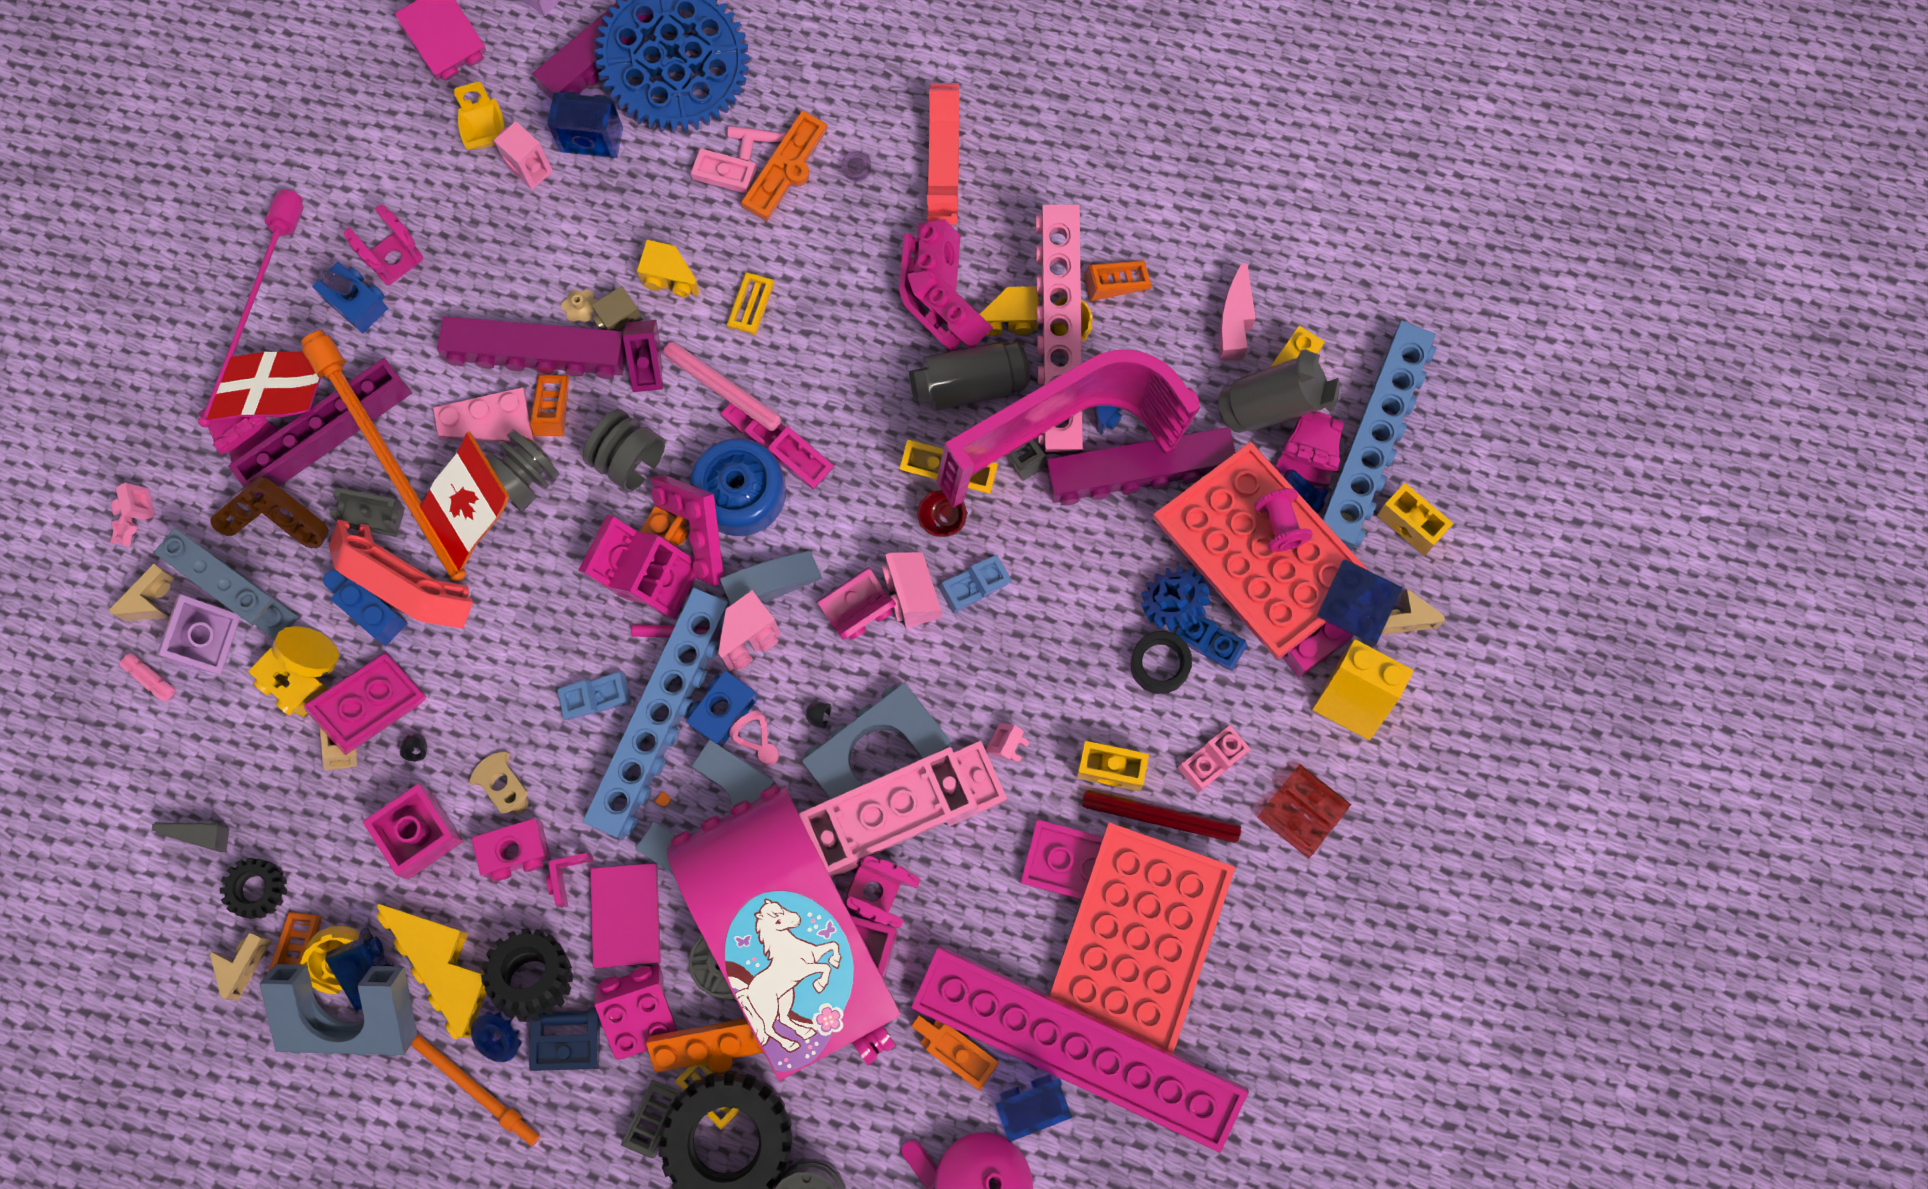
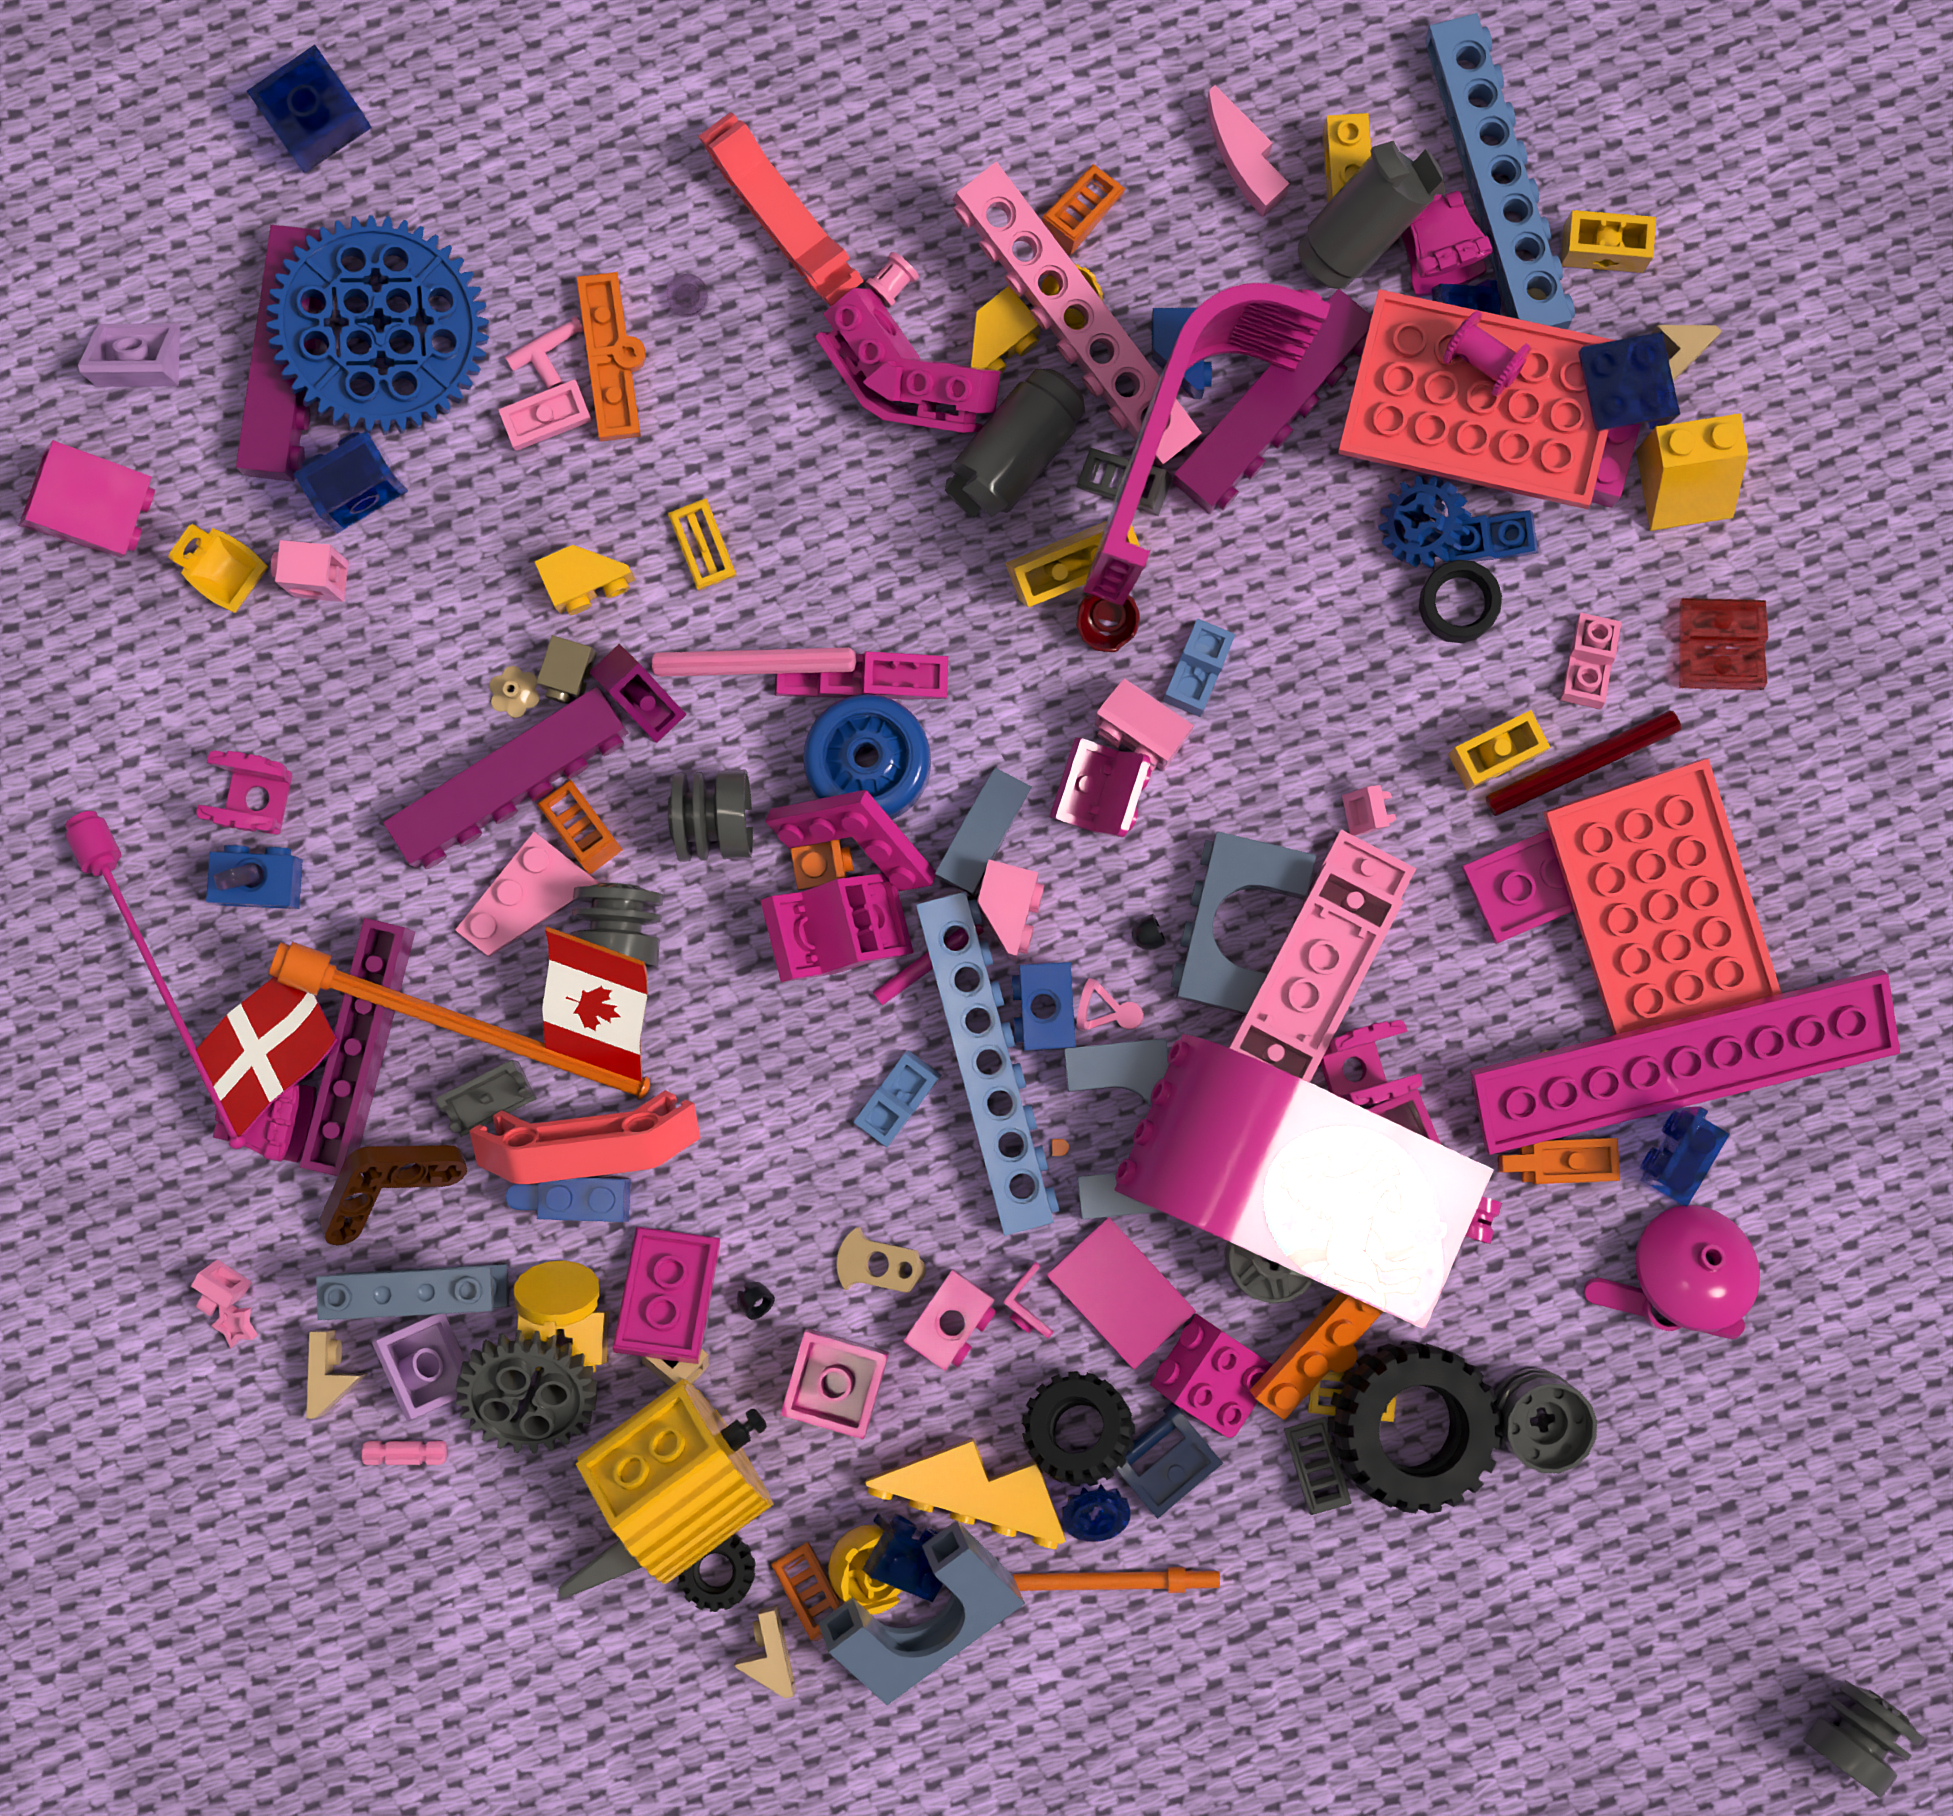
camera: 30 degrees left, 10 degrees up
none -> dark grey gear [456,1330,597,1454]
none -> yellow piece [576,1379,774,1584]
none -> bright pink bush [864,252,919,308]

